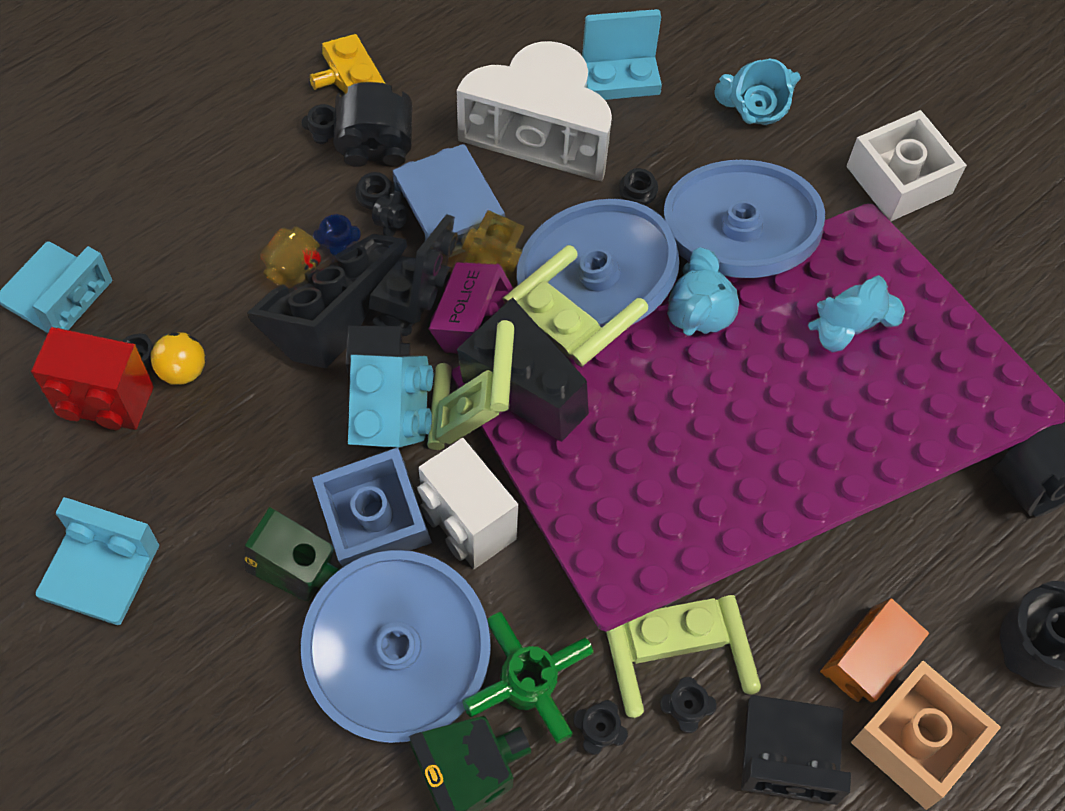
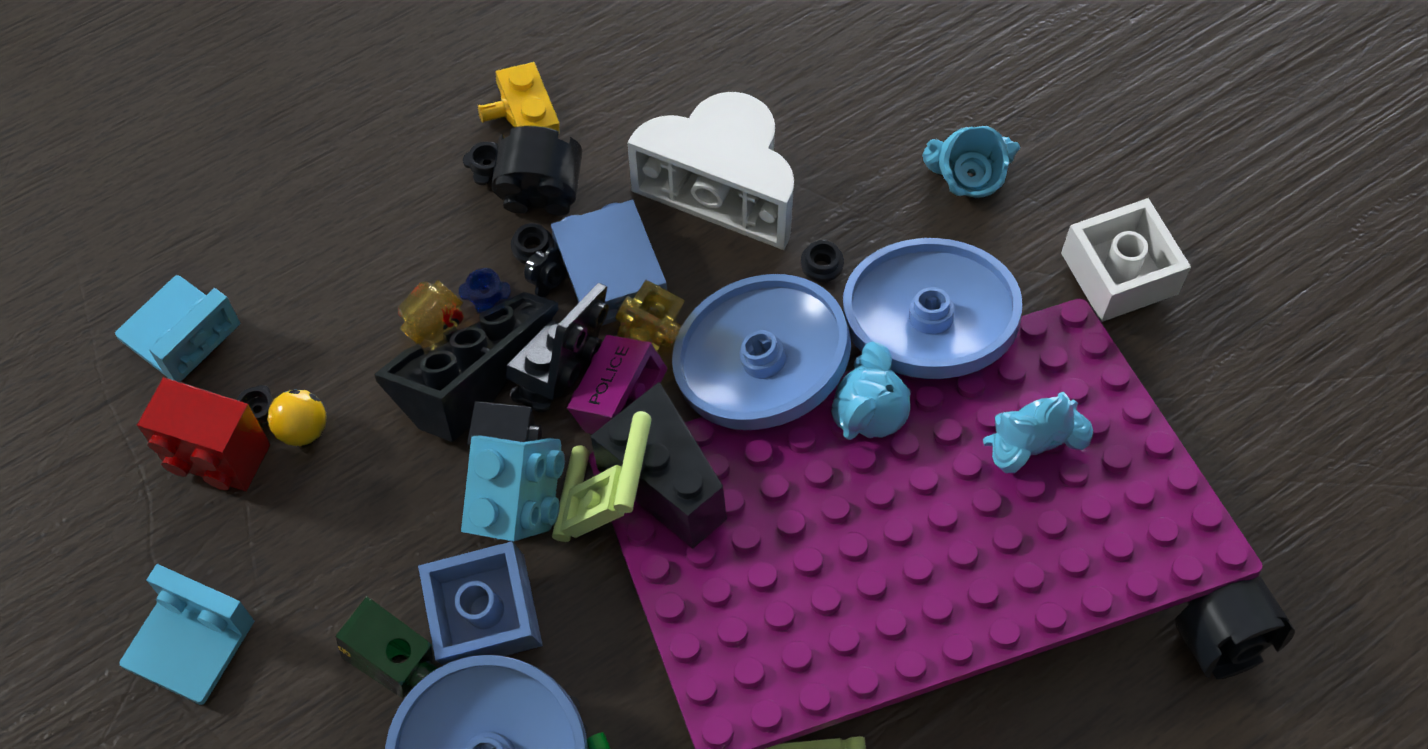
camera: 10 degrees right, 0 degrees up
white brick [417,438,518,569] -> none
yellowish green plate [502,245,648,367] -> none
medium azure bracket [582,9,662,100] -> none

